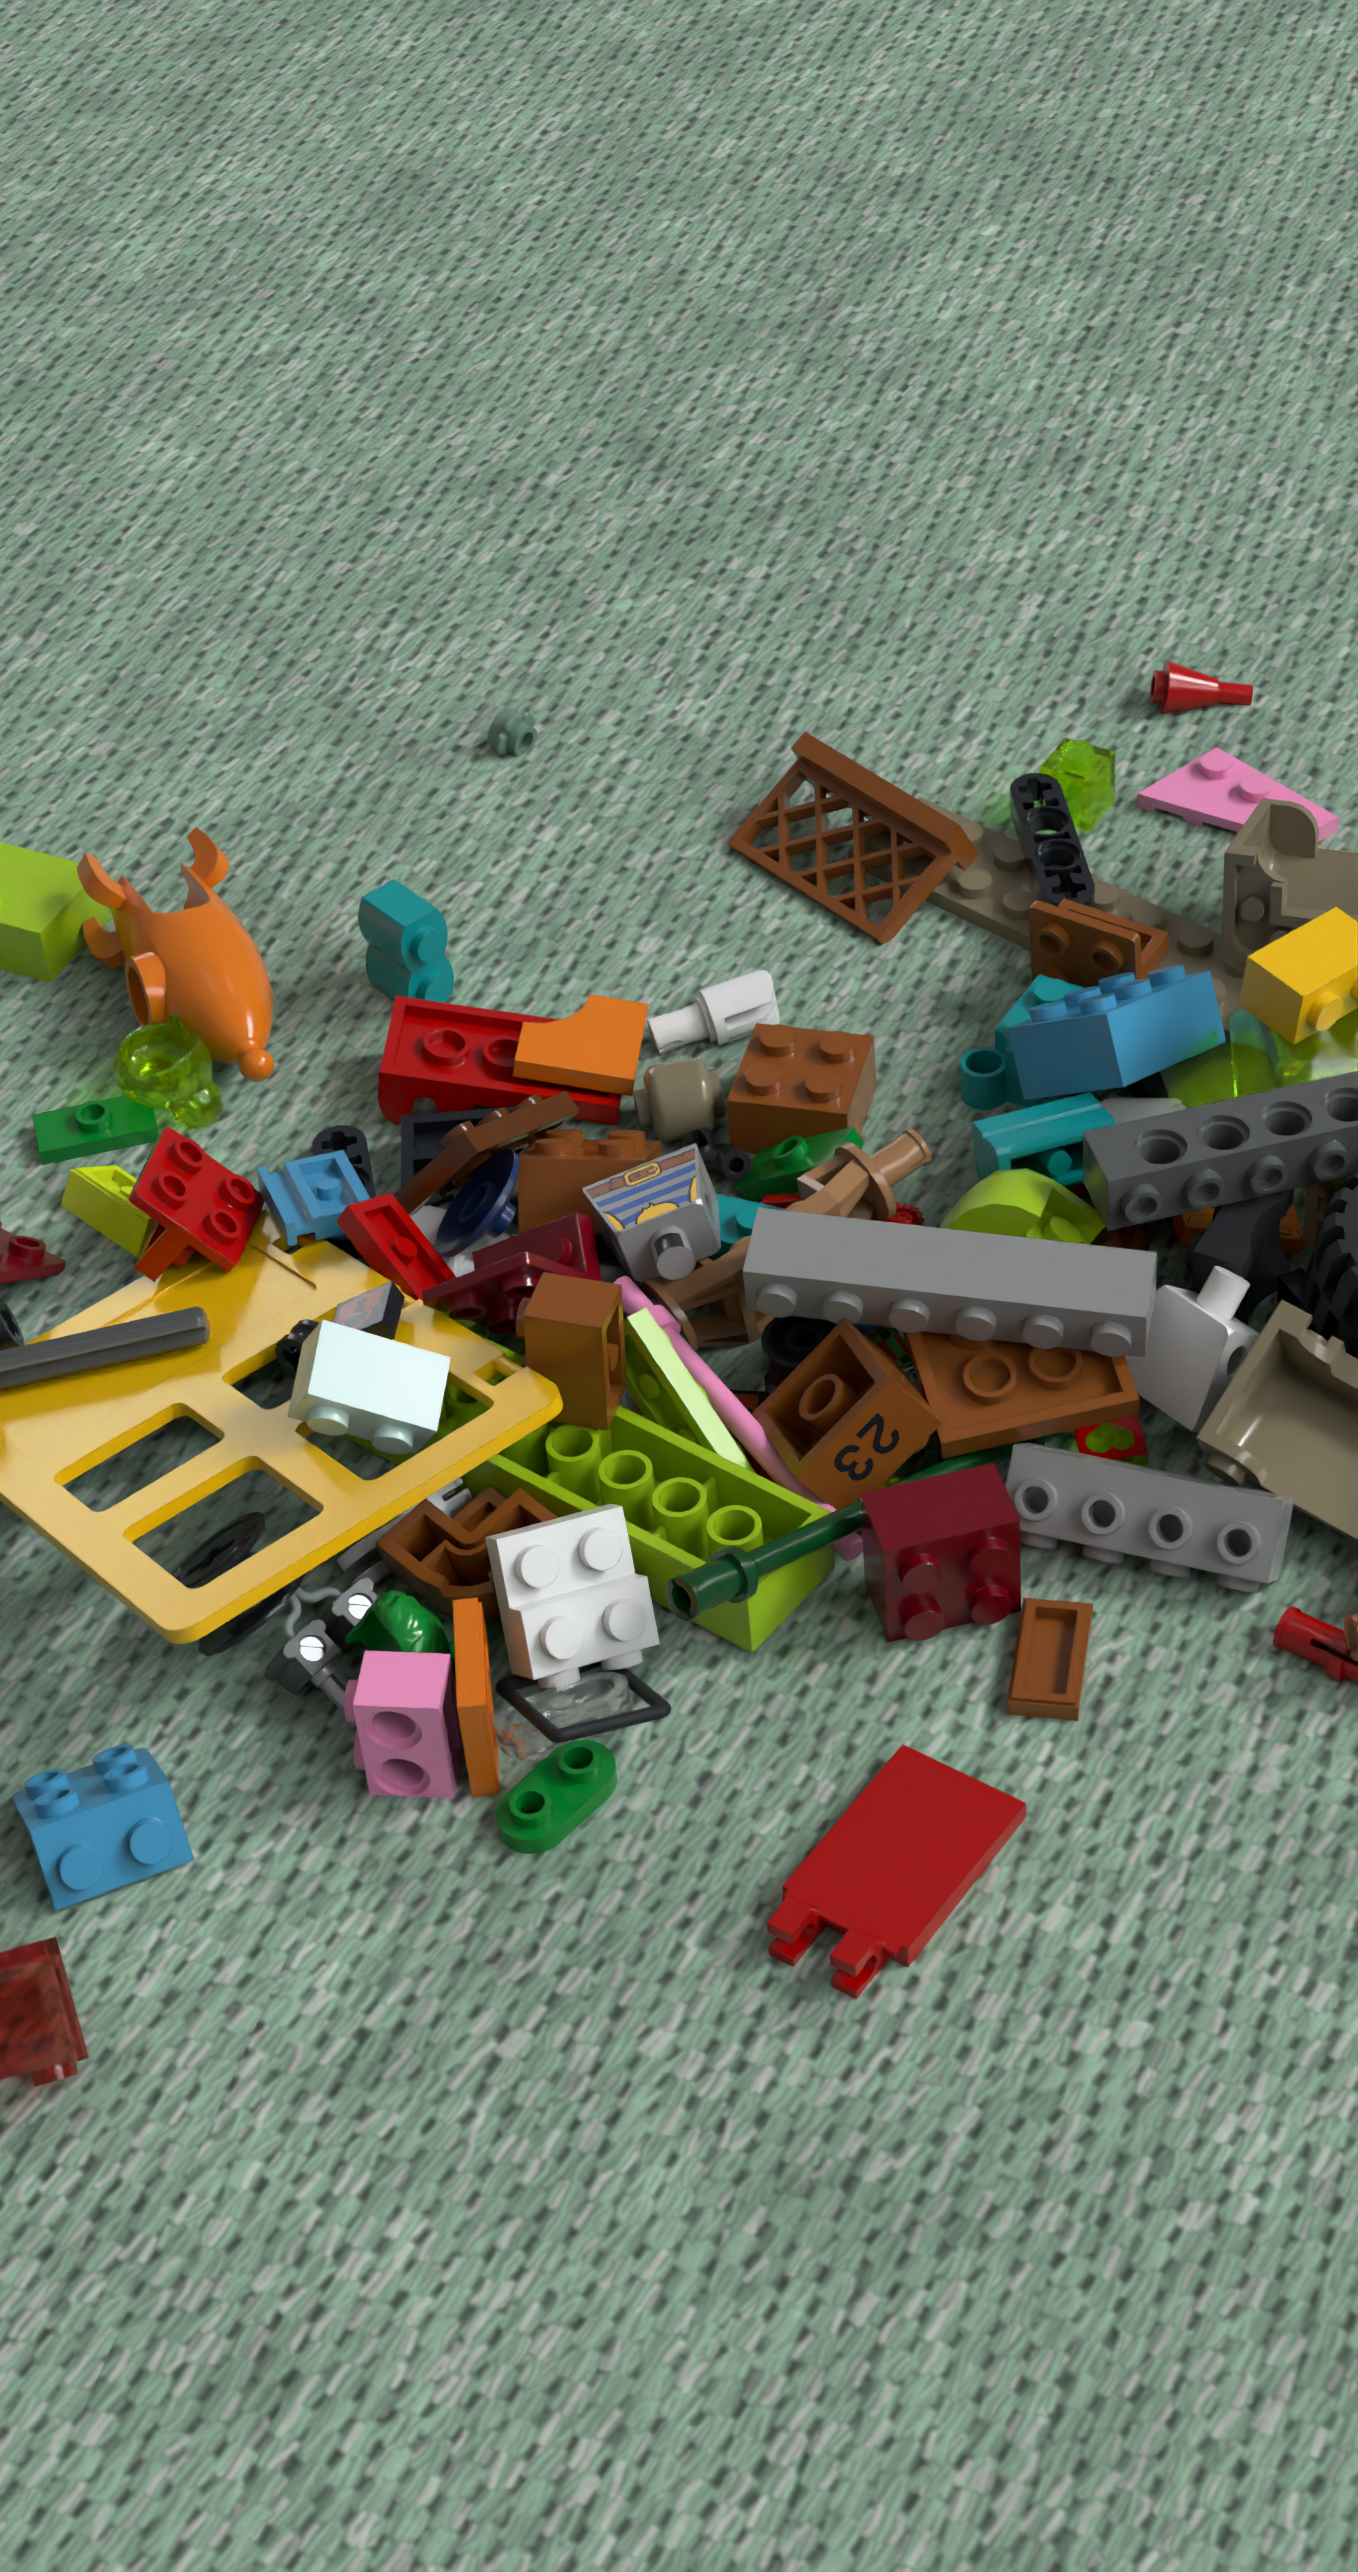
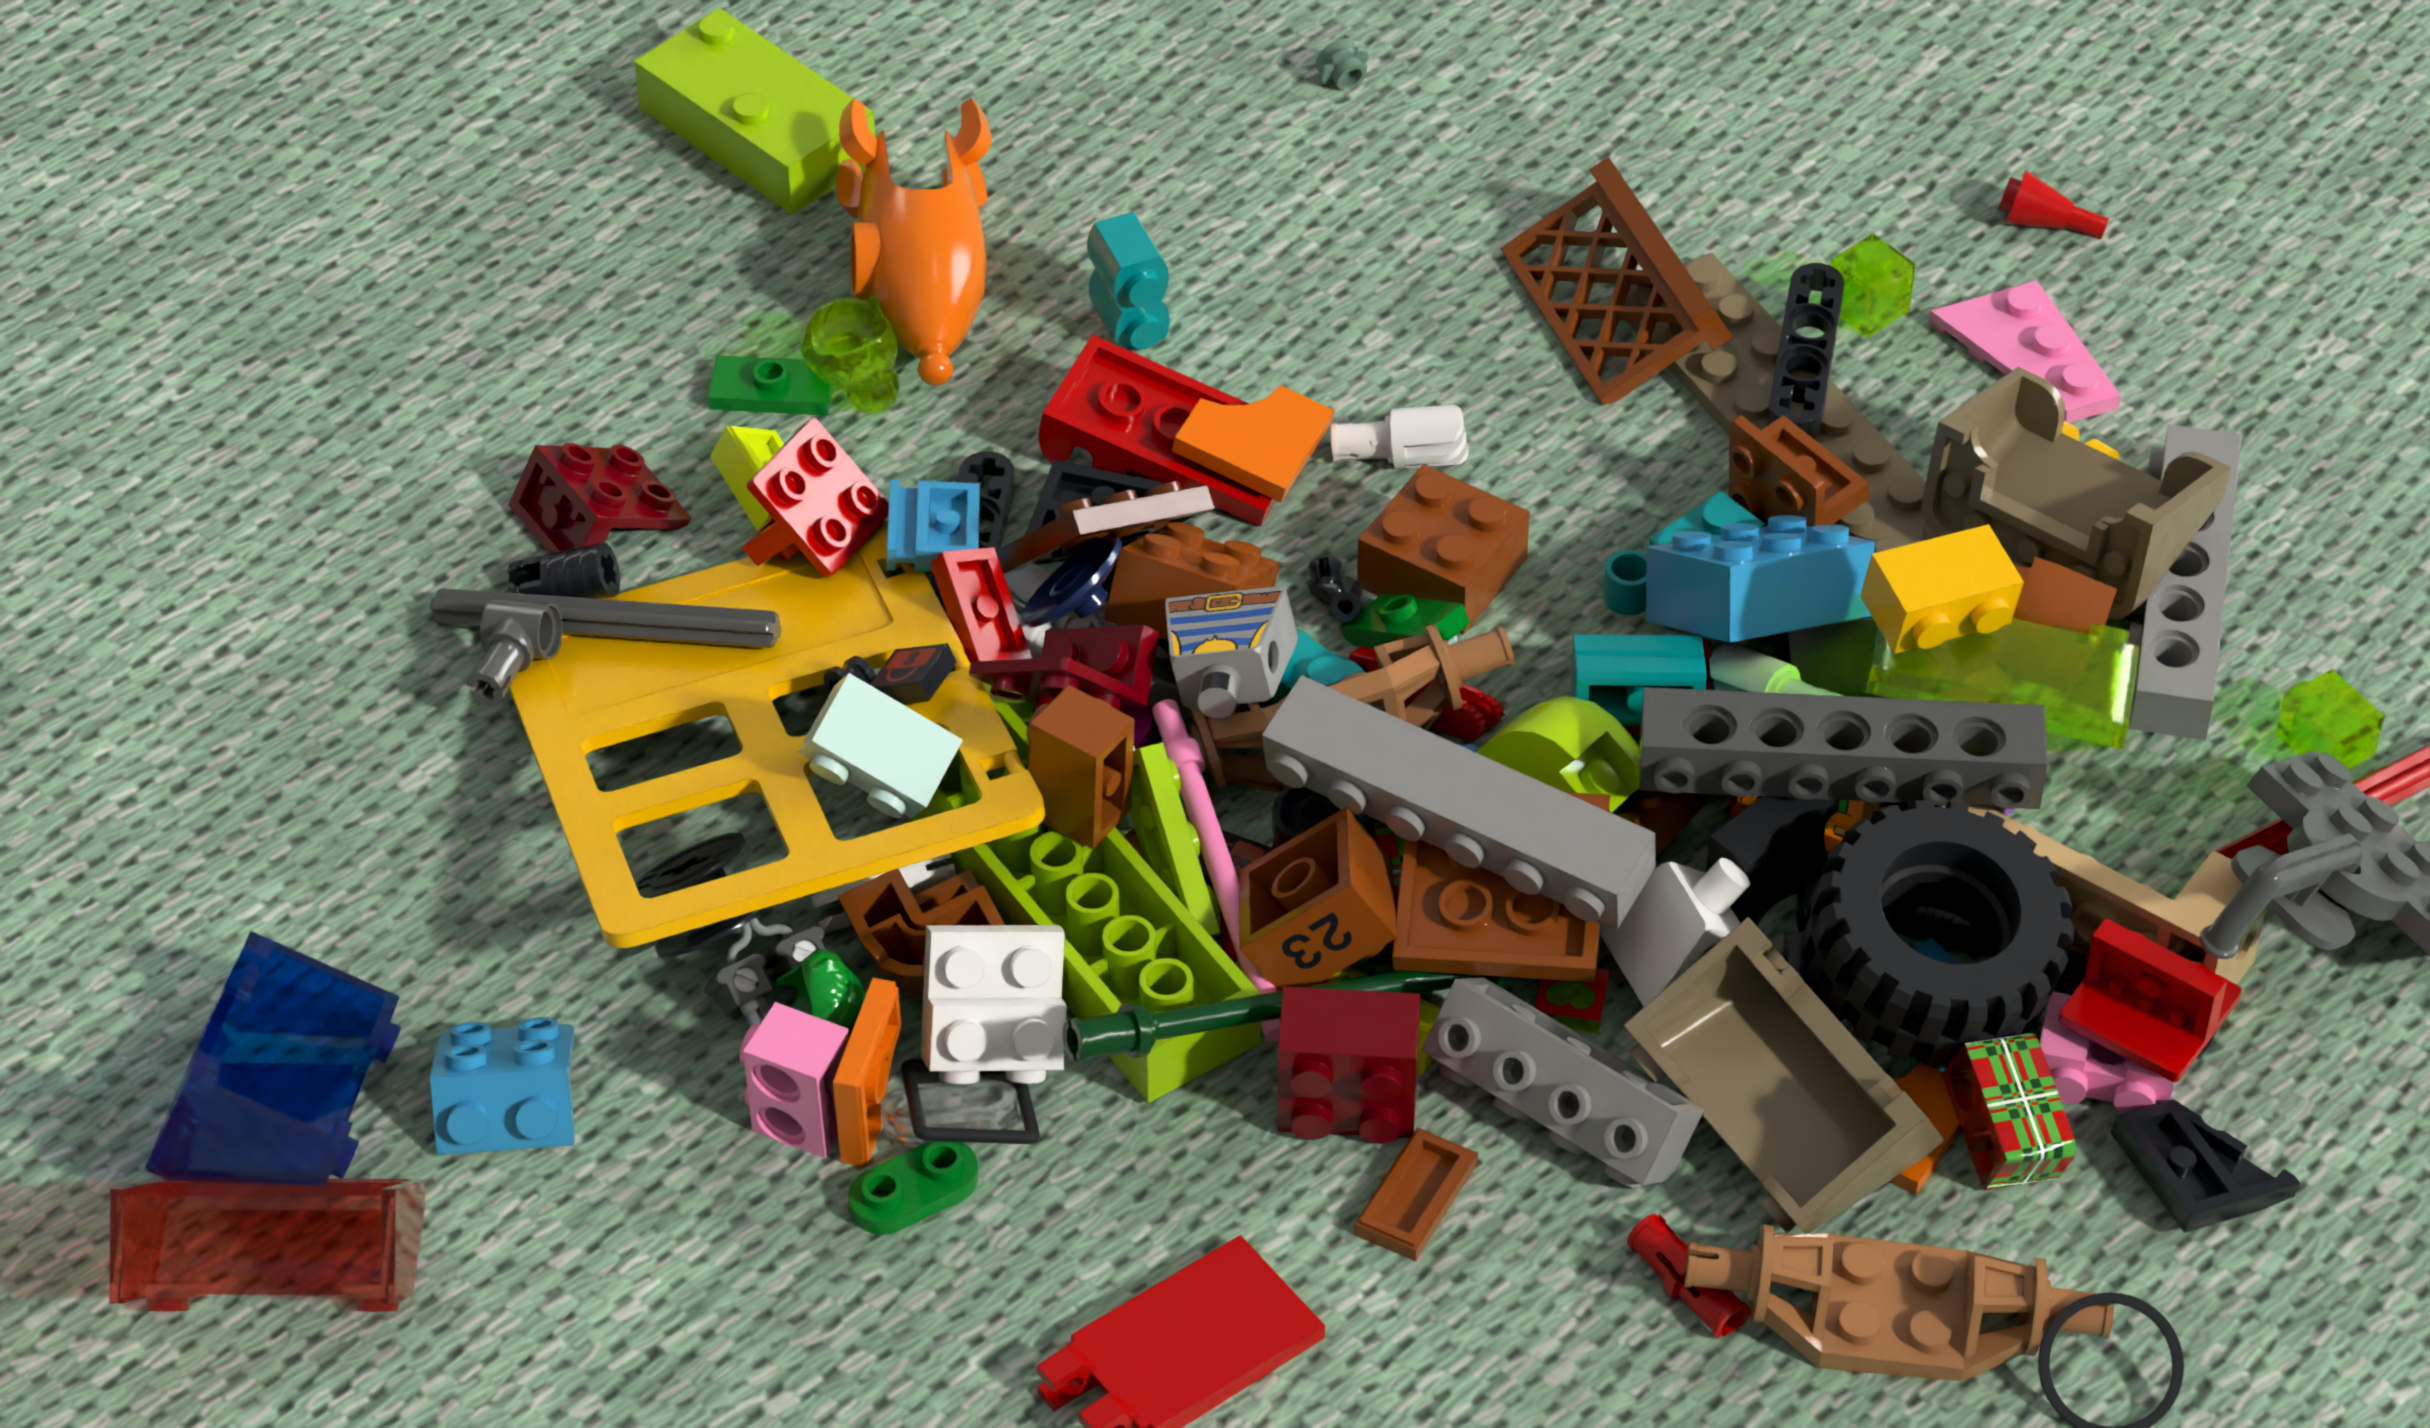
camera: 15 degrees right, 5 degrees up
dark tan head [633,1058,725,1143] -> none

